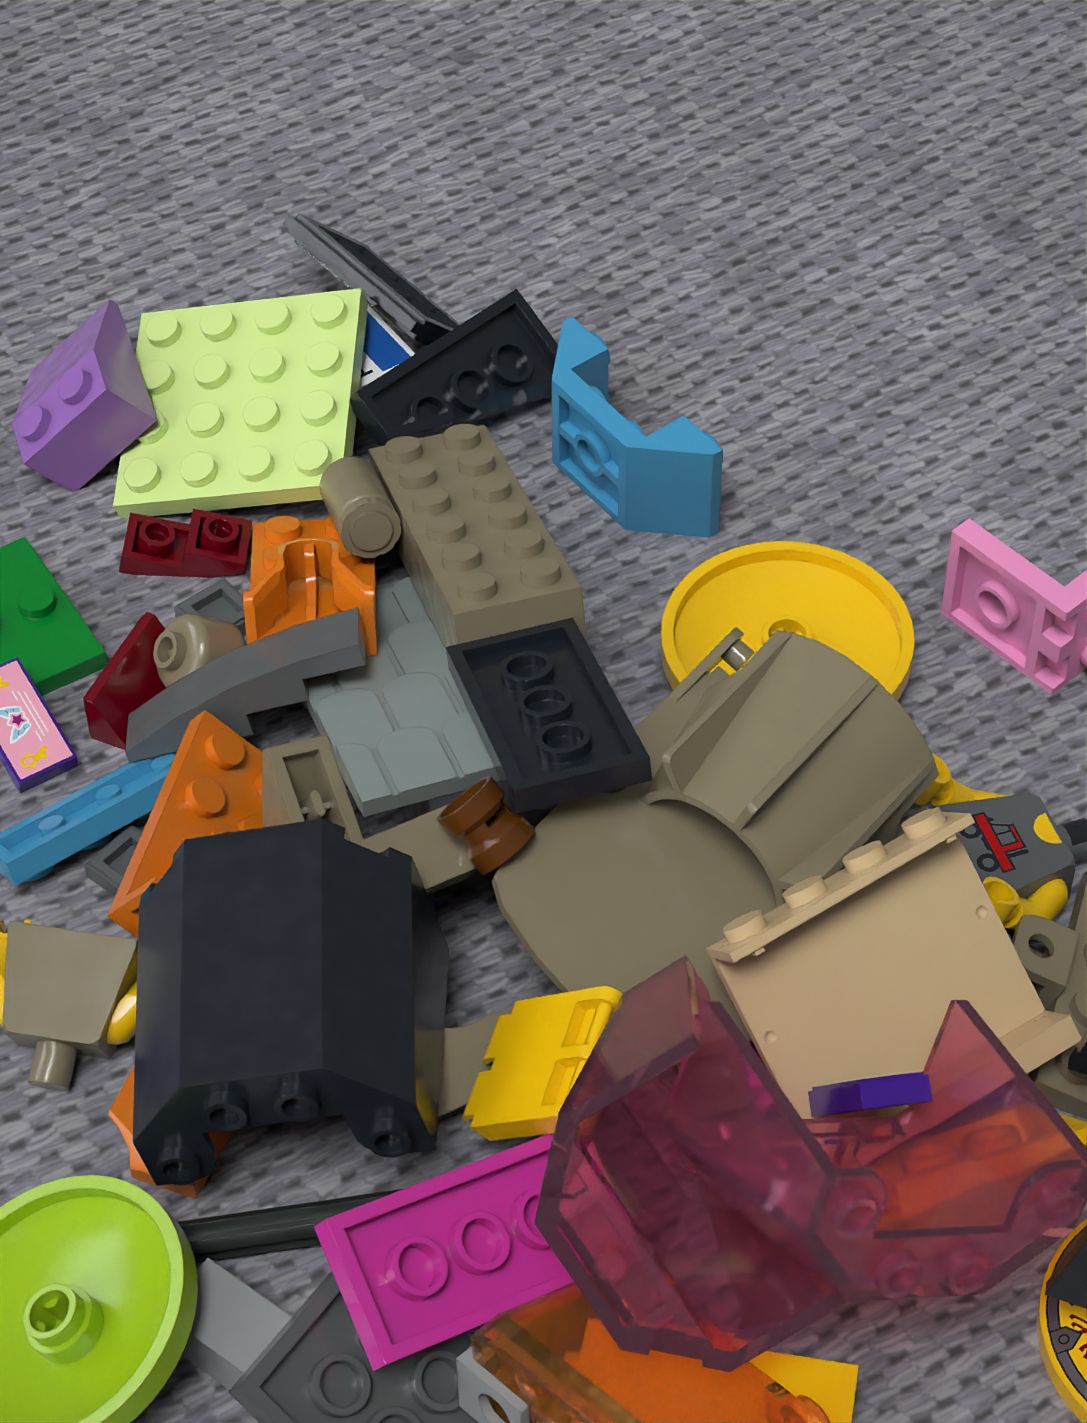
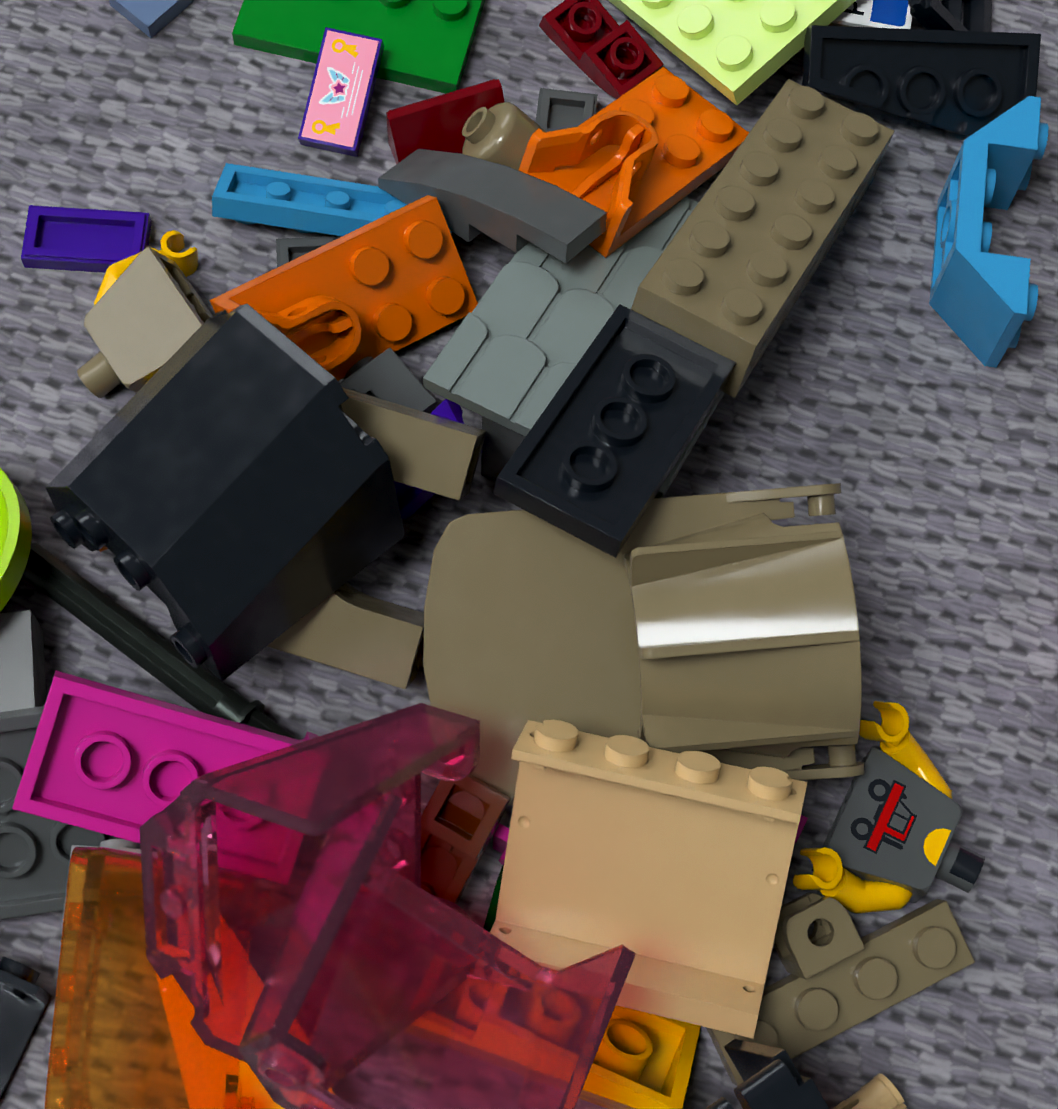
camera: 40 degrees right, 20 degrees up
dark tan slope [262,734,364,843] -> none
dark tan piece [319,456,401,558] -> none
reddish brown wheel [436,776,535,875] -> none
yellow plate [462,986,625,1141] -> none
yellow dish [660,541,914,701] -> none
dark purple tile [808,1072,933,1117] -> none

